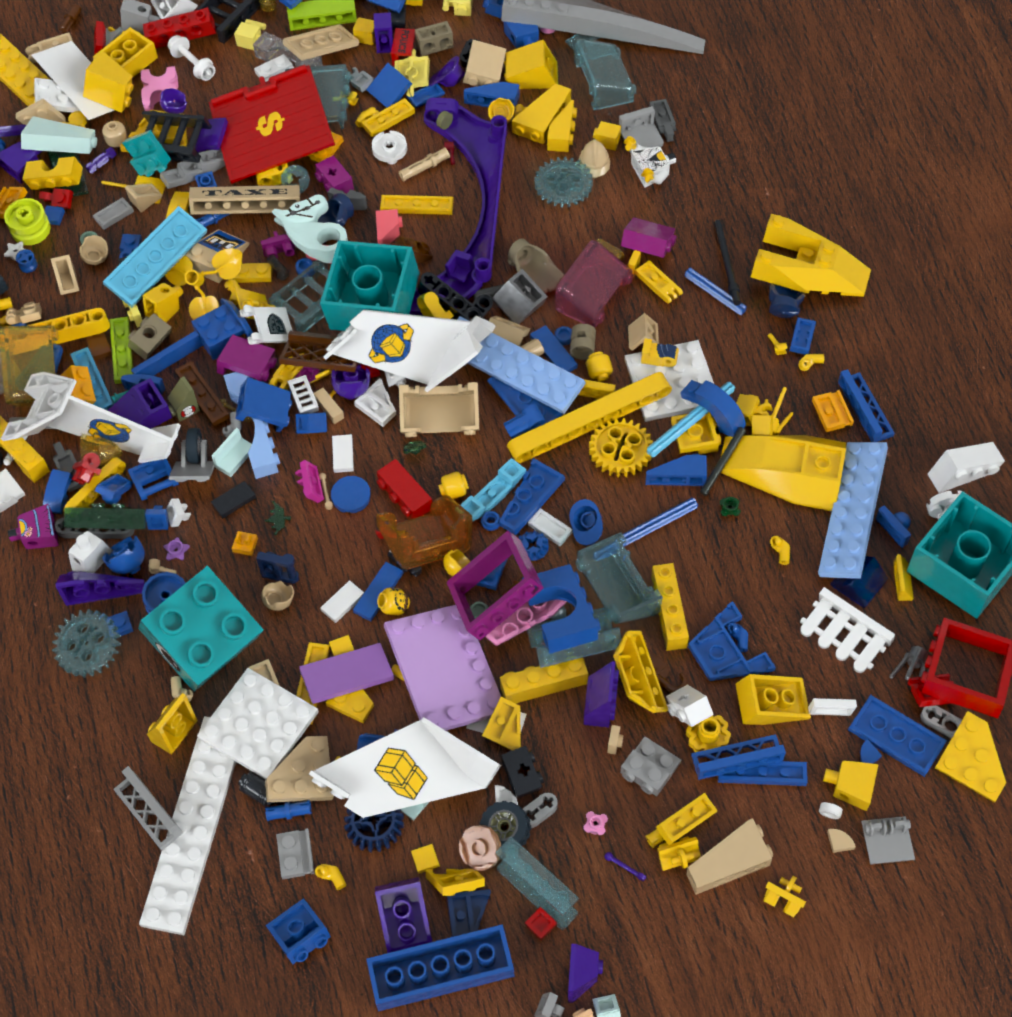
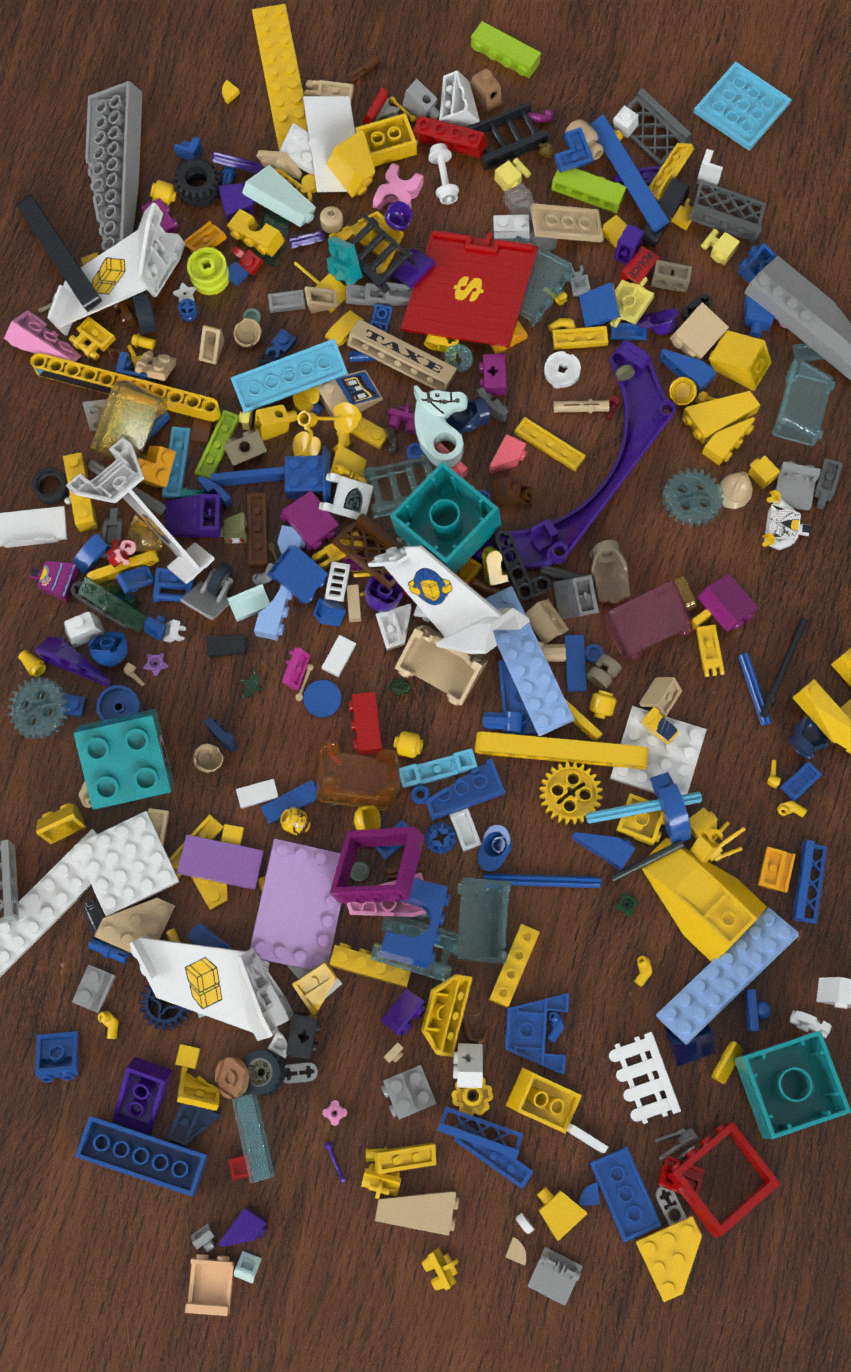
camera: 30 degrees right, 15 degrees up
light orange tile [232,531,258,556] -> none
none -> yellow cone [18,650,46,677]

